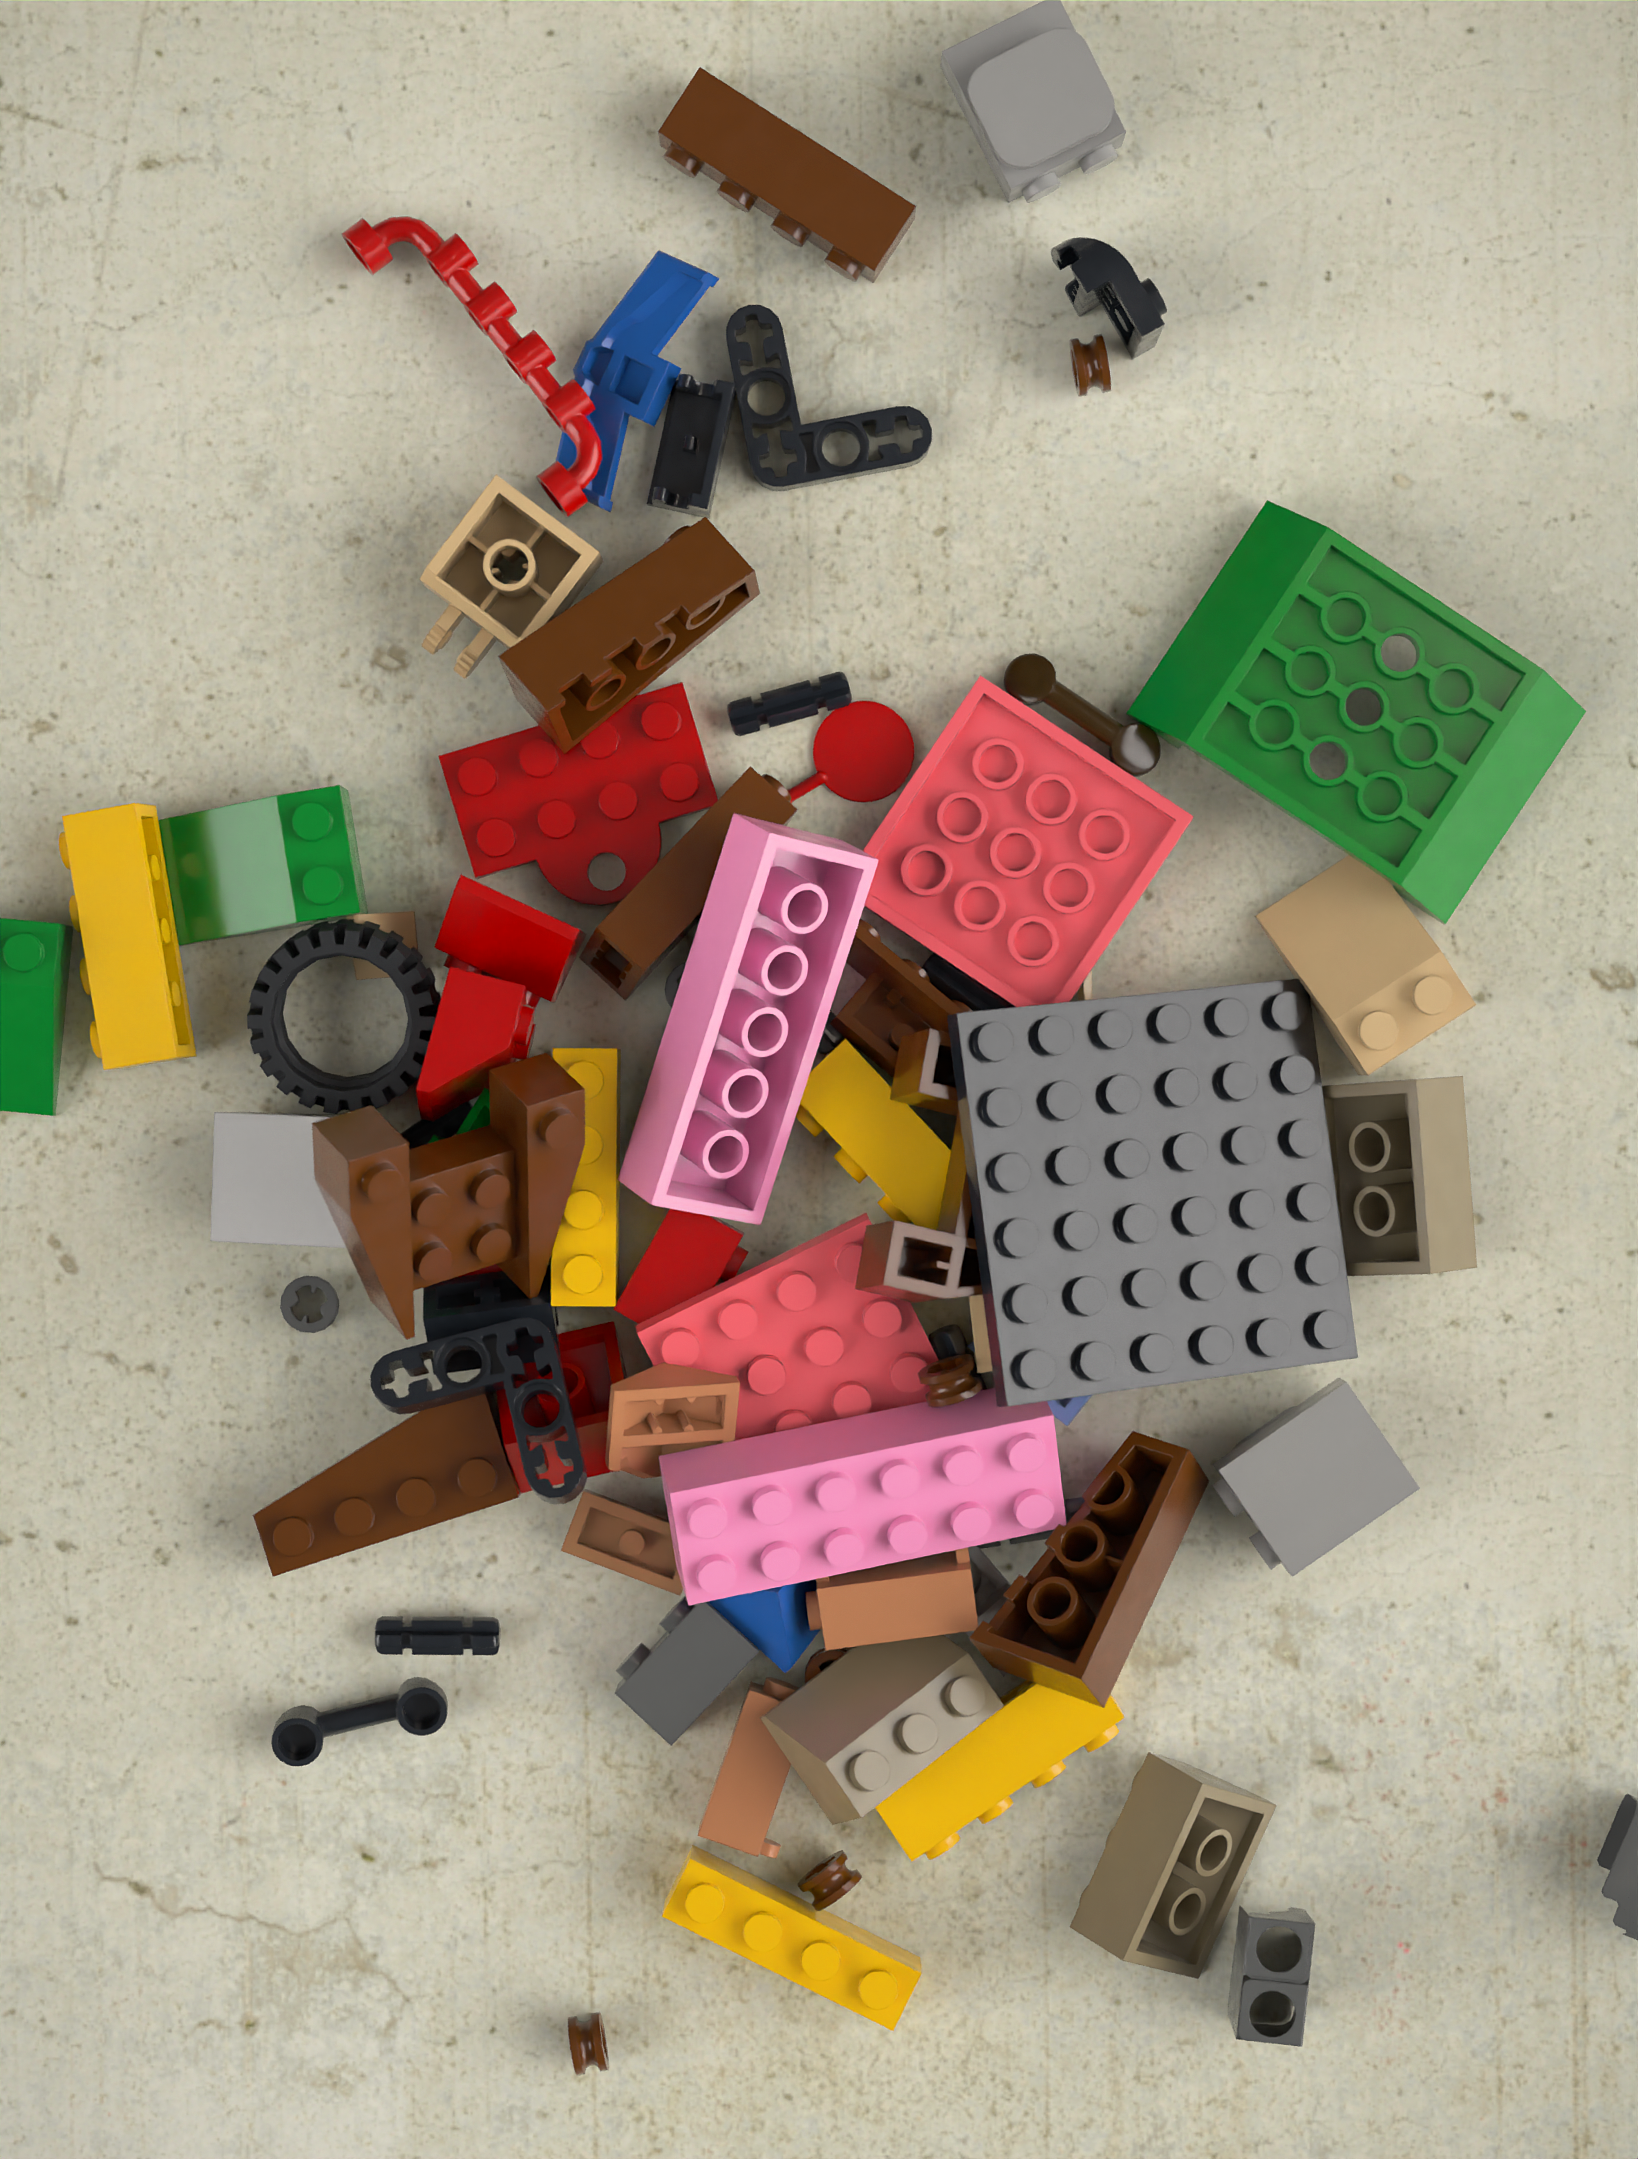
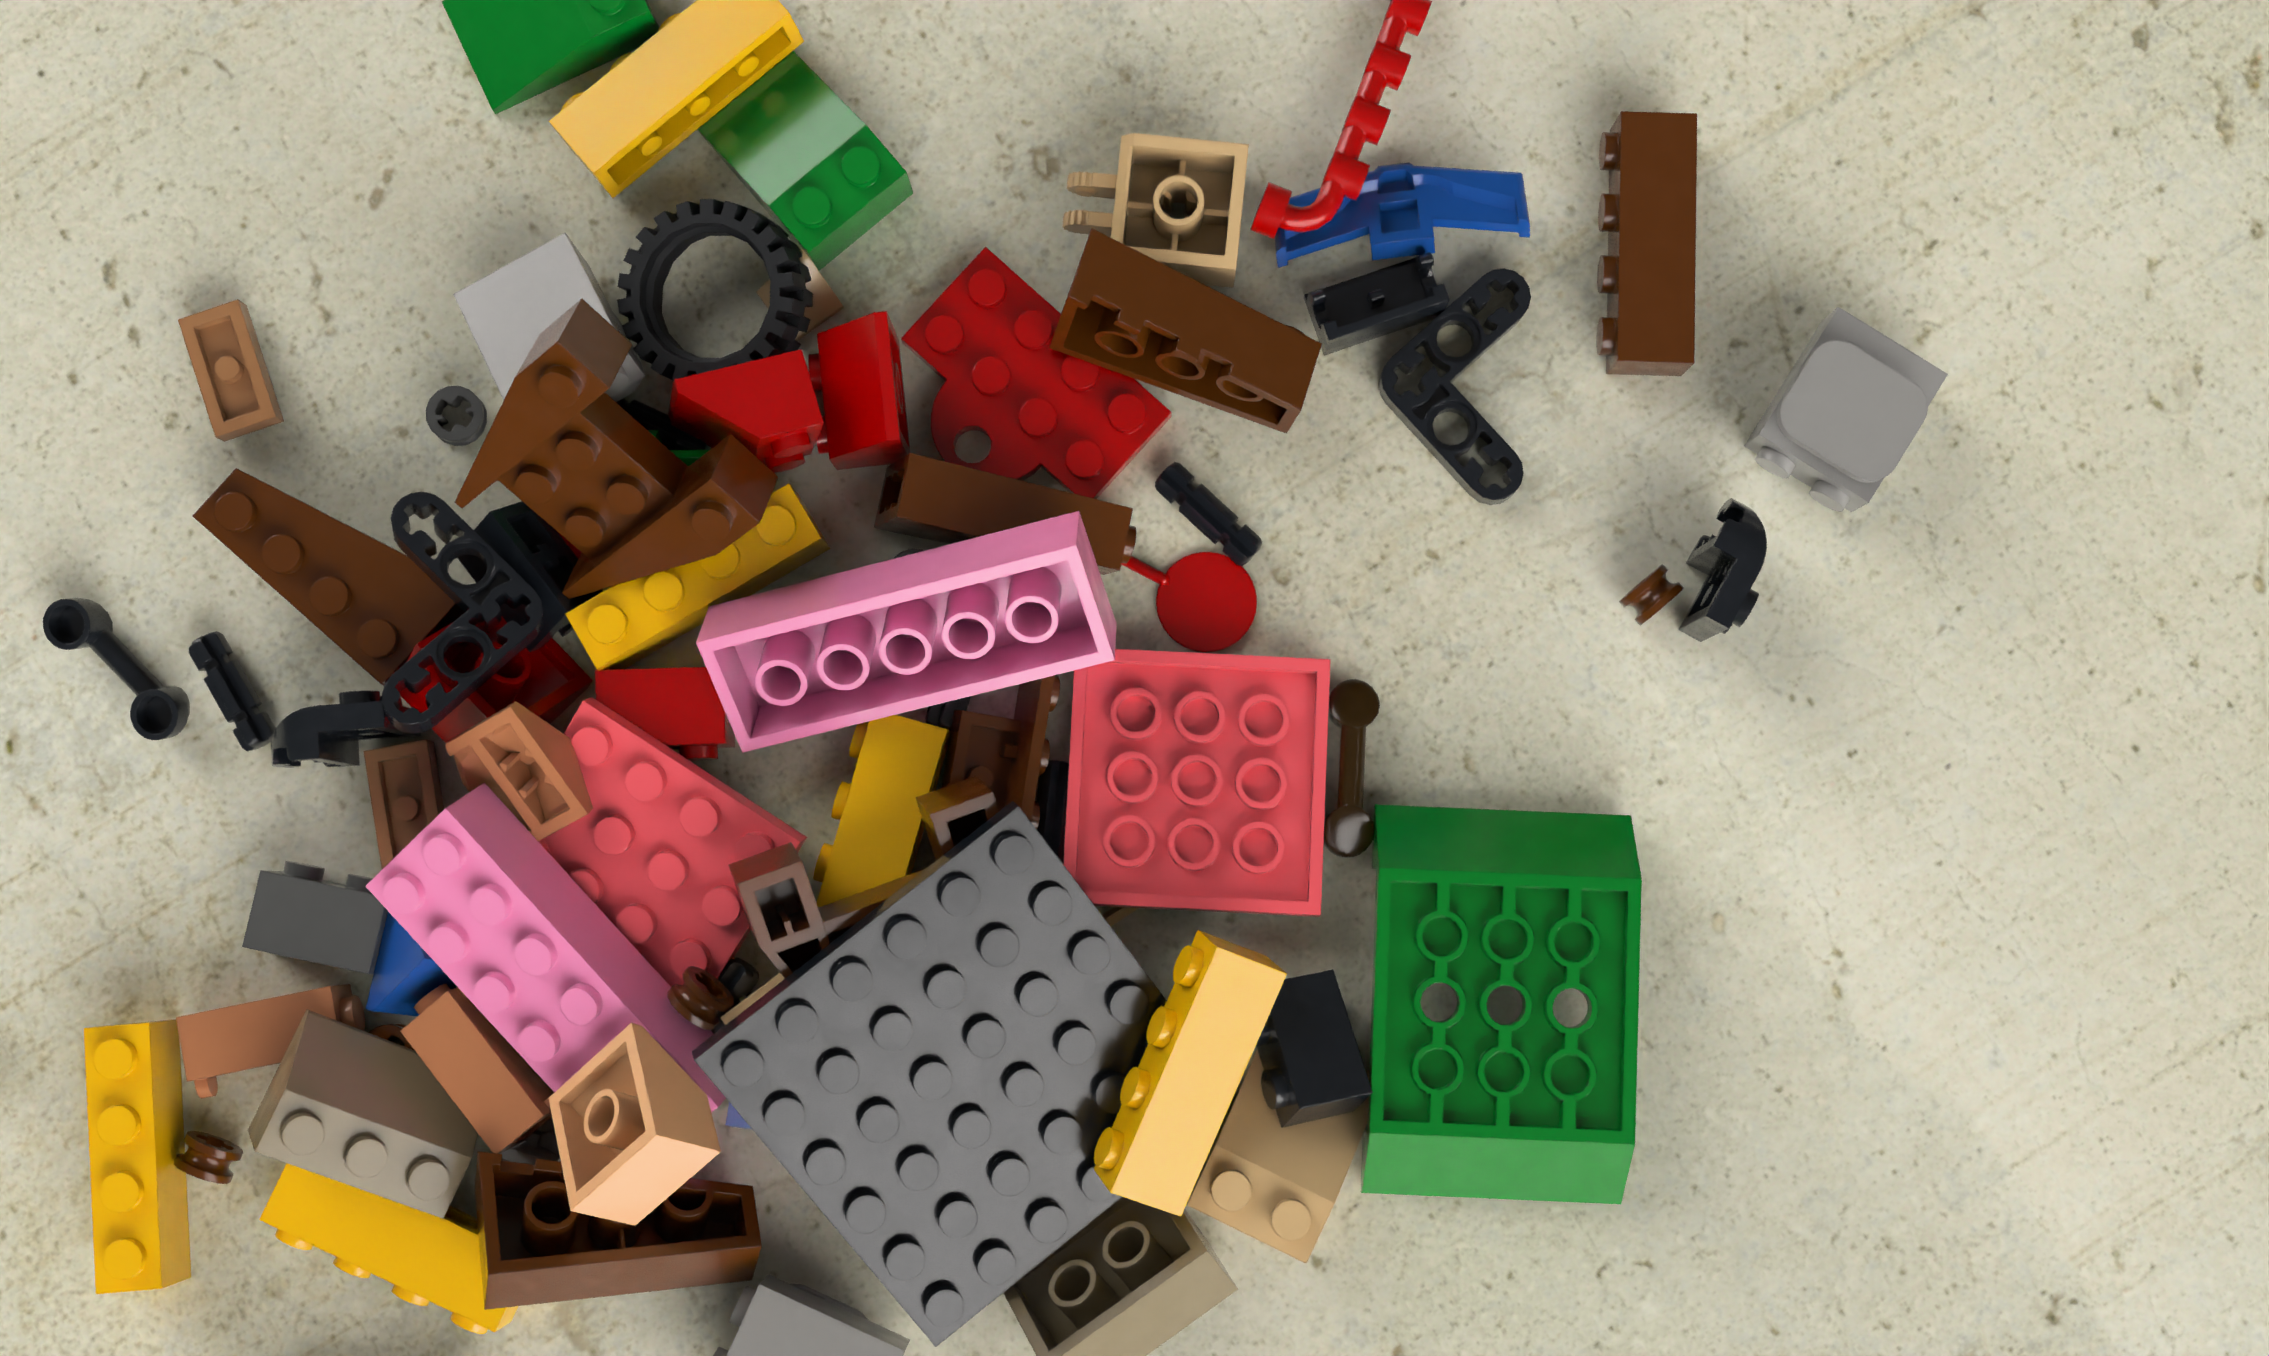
camera: 60 degrees right, 5 degrees down
none -> medium nougat plate [178,299,284,442]
none -> black slope [271,691,421,768]
none -> light nougat slope [548,1023,721,1225]
none -> yellow brick [1094,930,1287,1217]
none -> black brick [1255,969,1373,1128]

